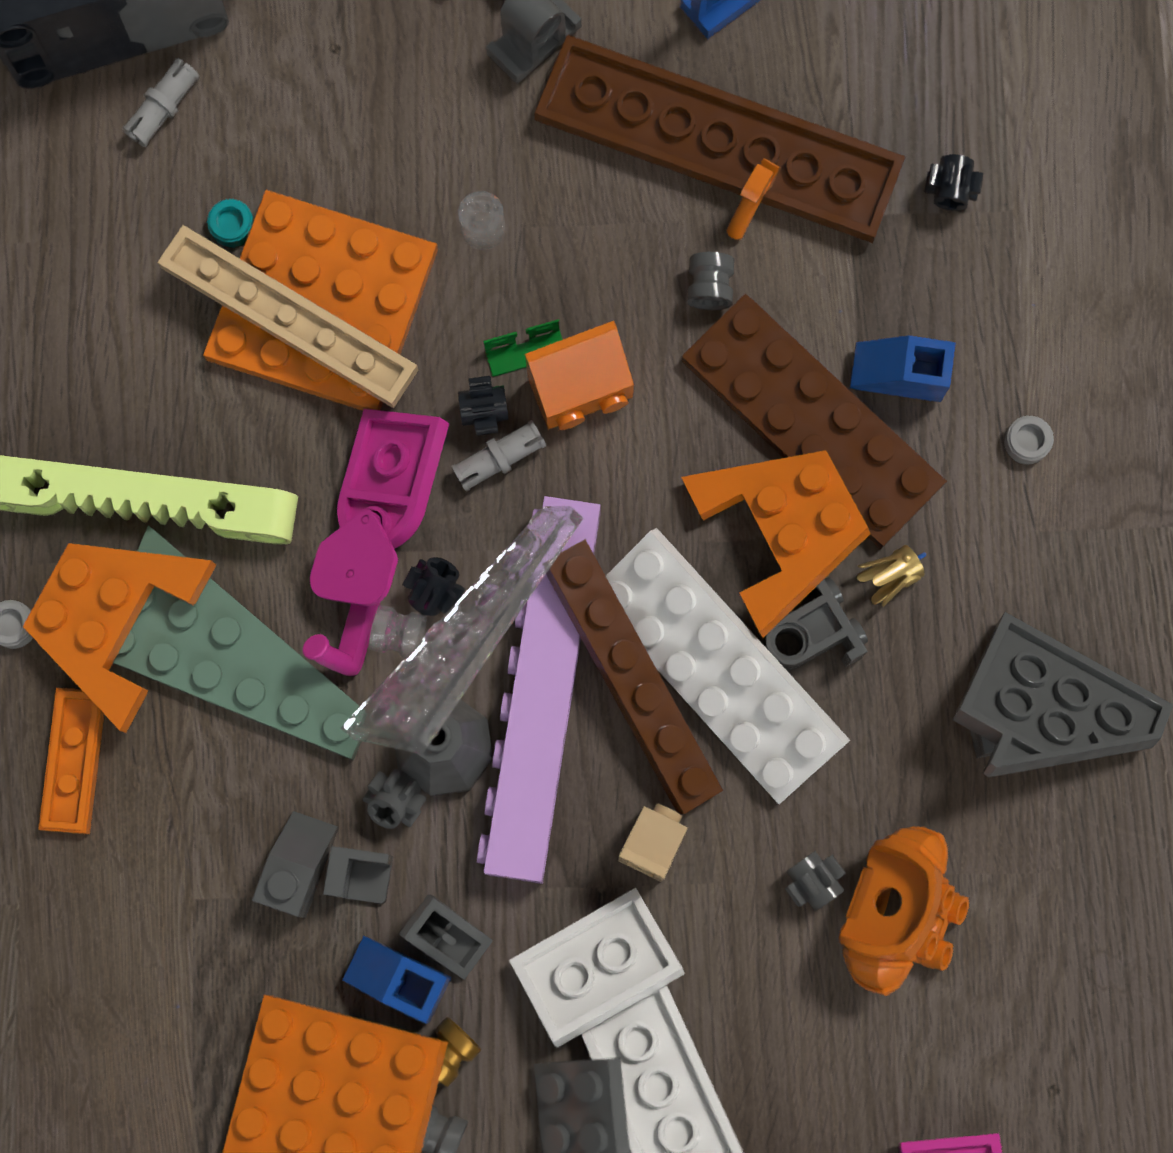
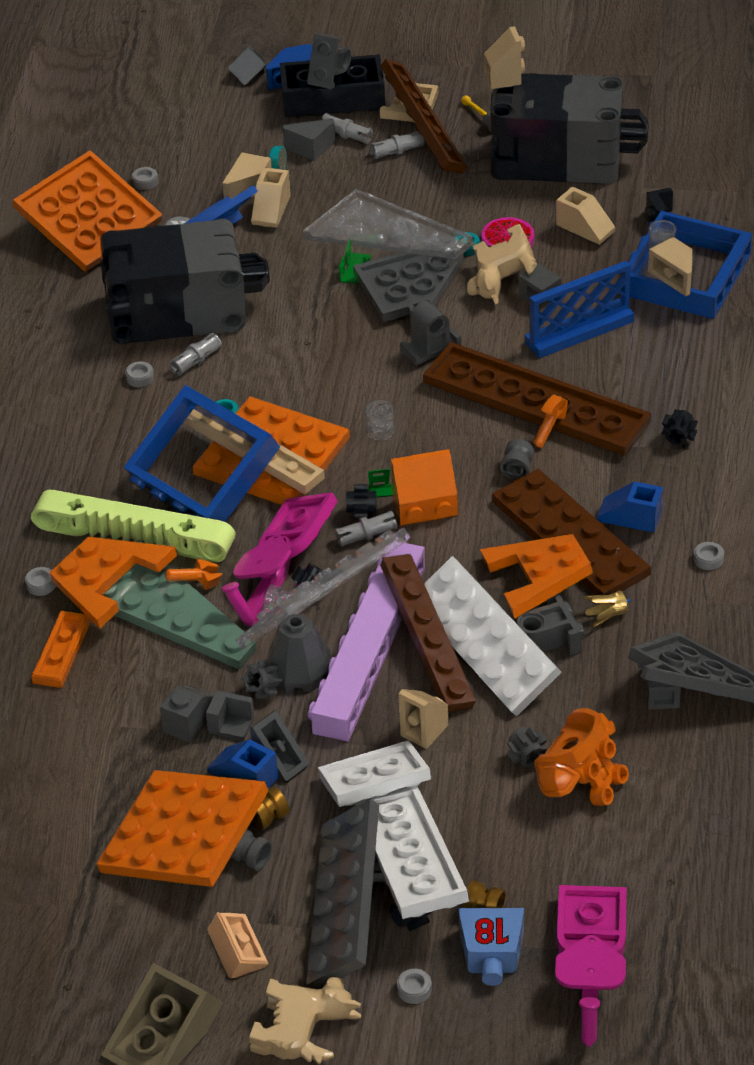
camera: 10 degrees right, 35 degrees down
none -> blue window [123,385,280,522]
none -> light grey tile [125,361,154,387]
none -> orange bar [165,559,223,590]

